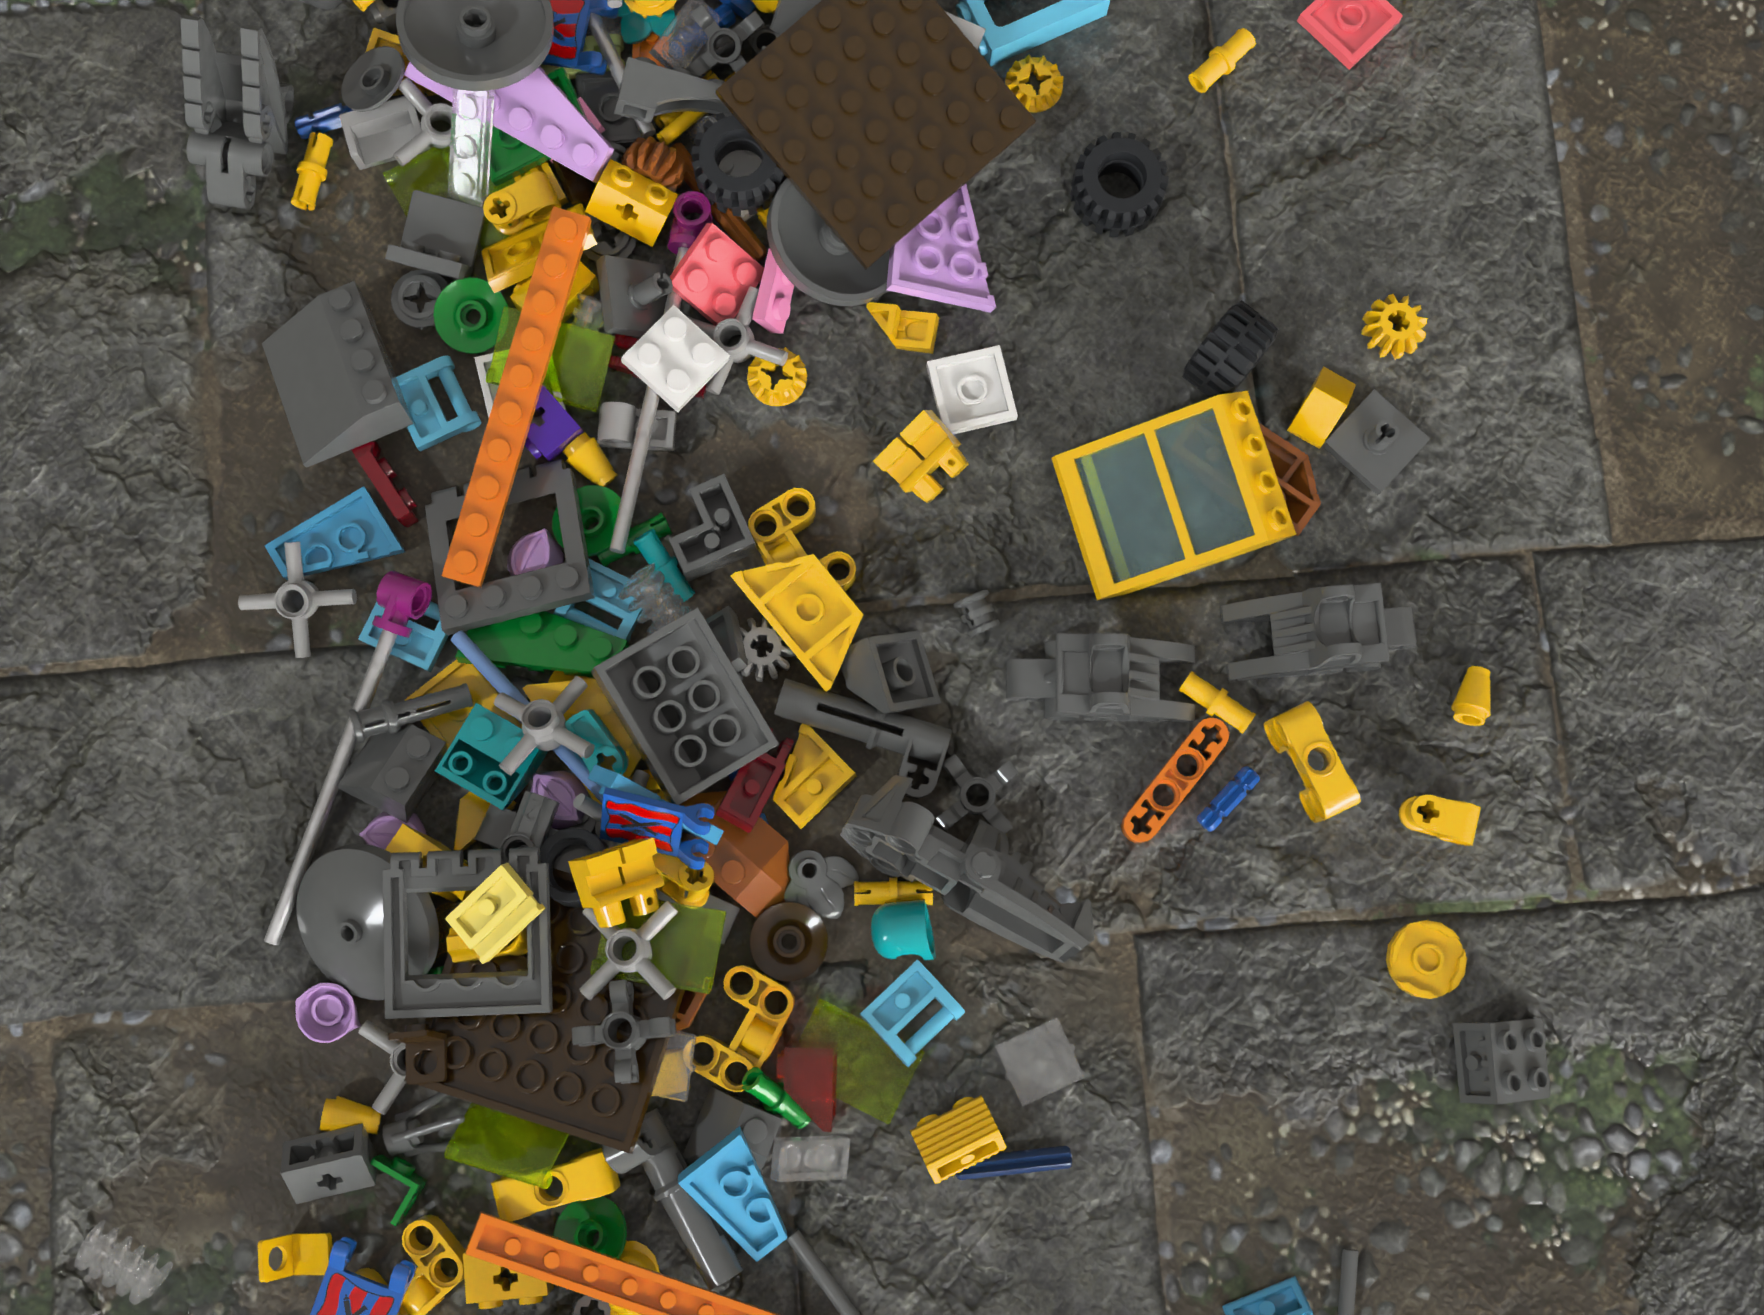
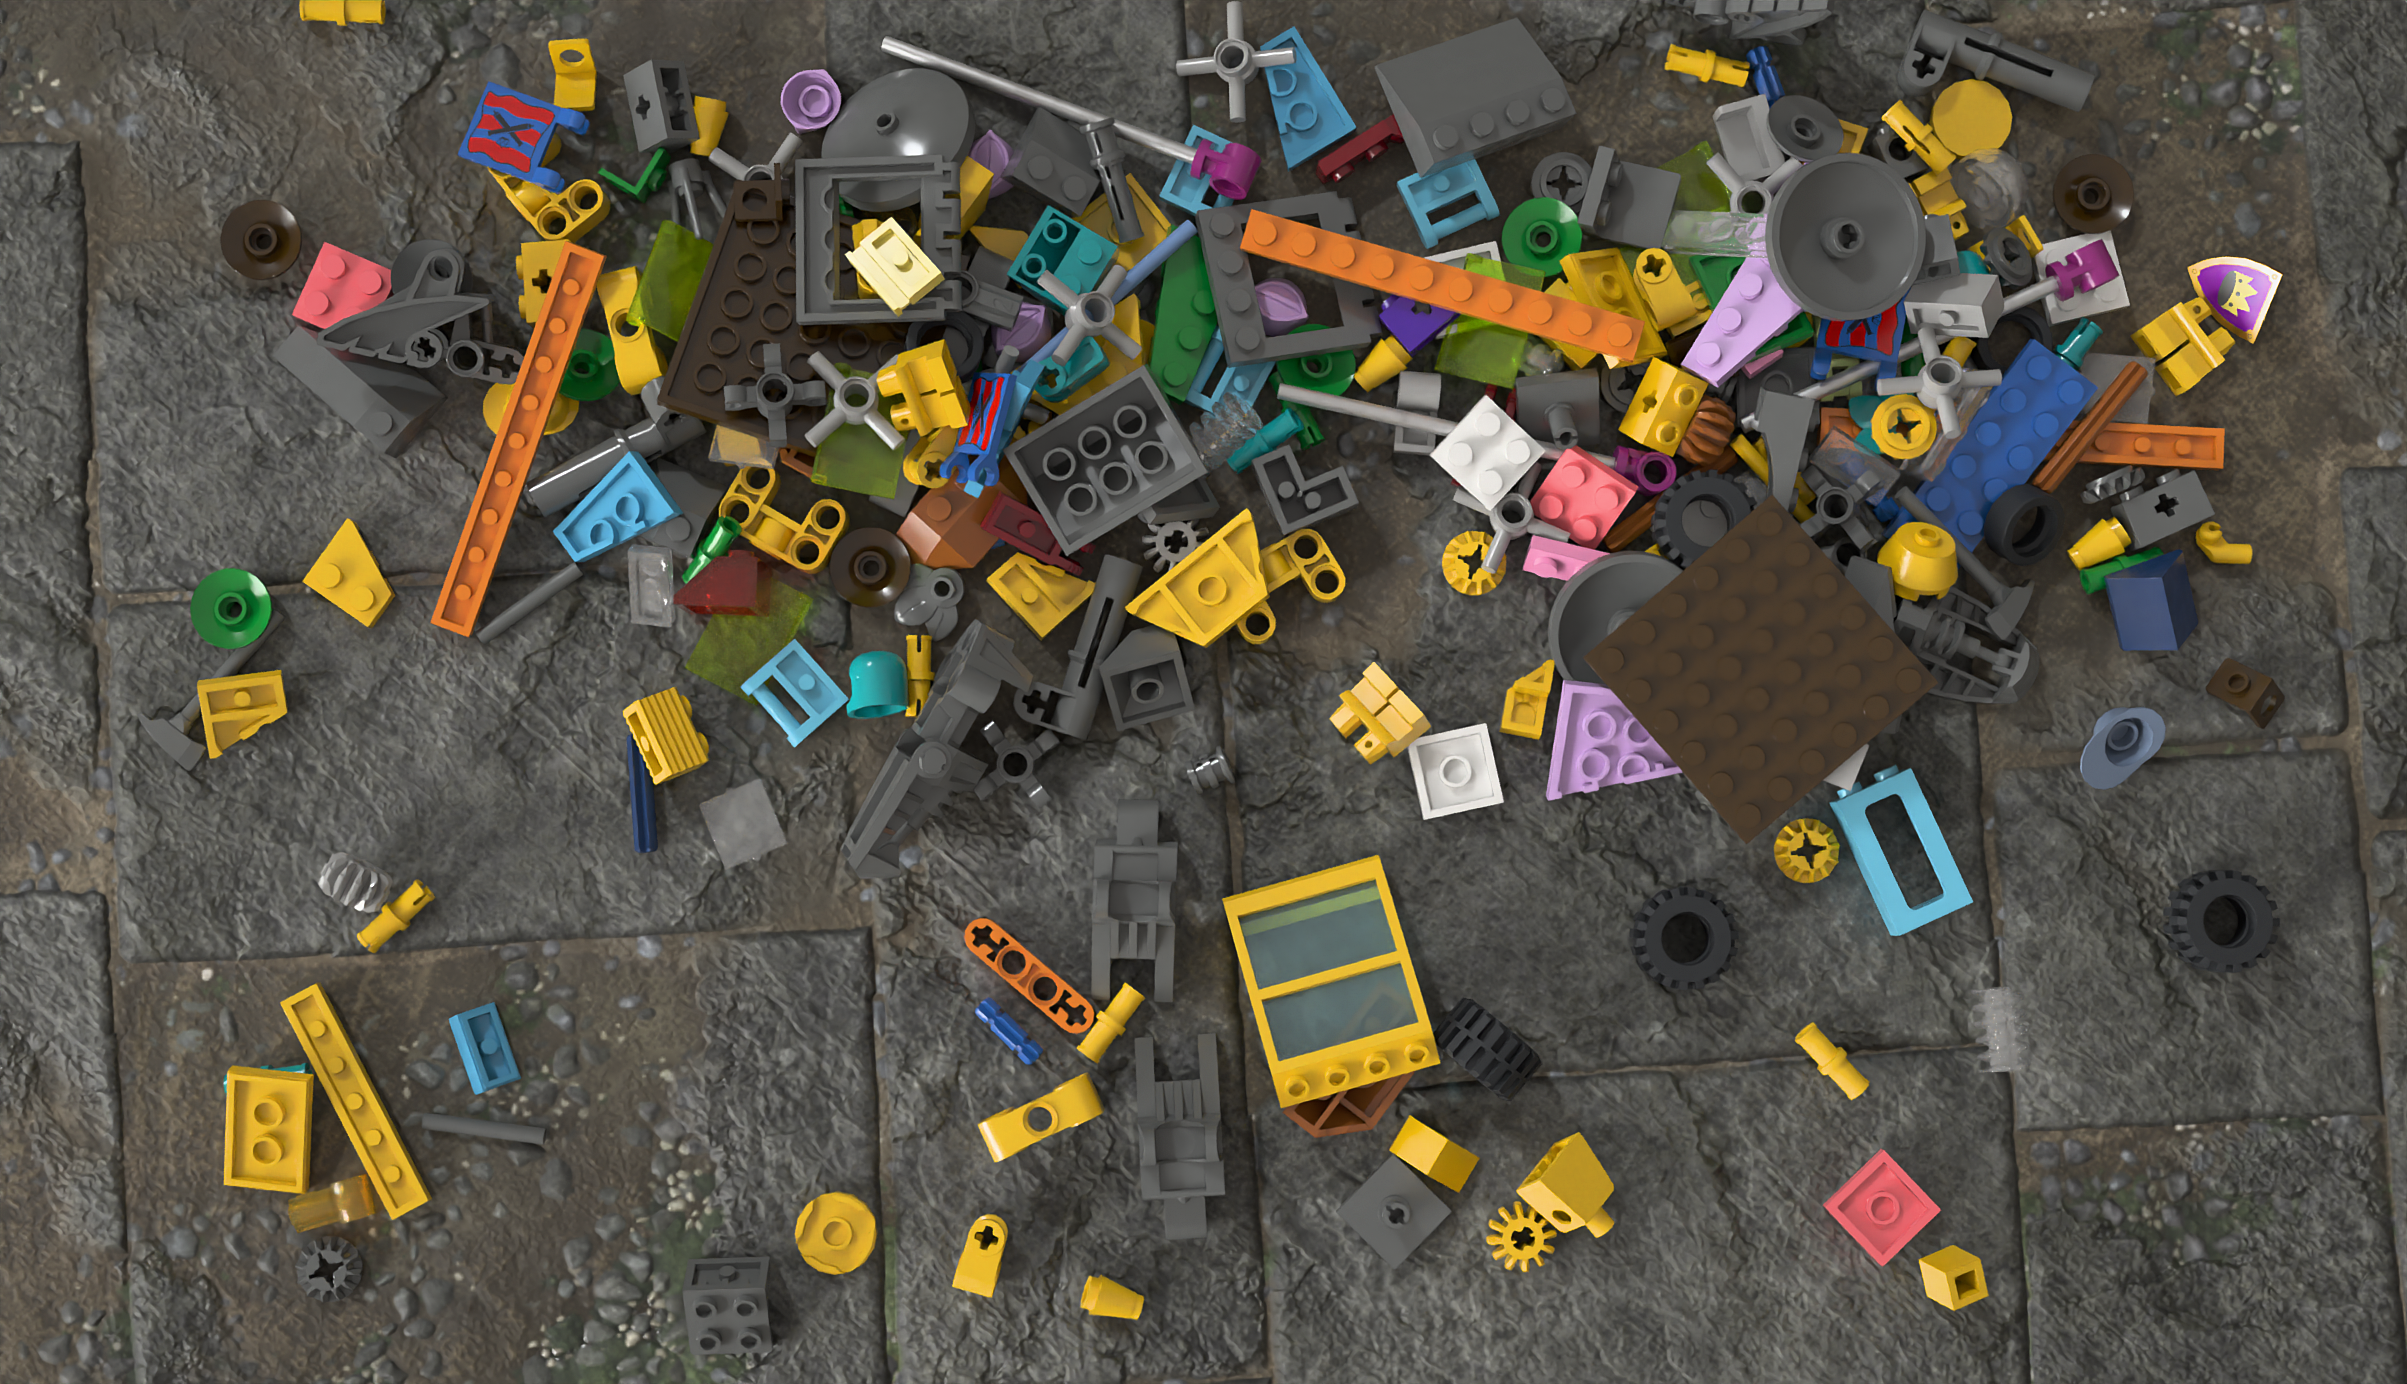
camera: 95 degrees right, 5 degrees up
none -> yellow torso [1516,1132,1615,1238]

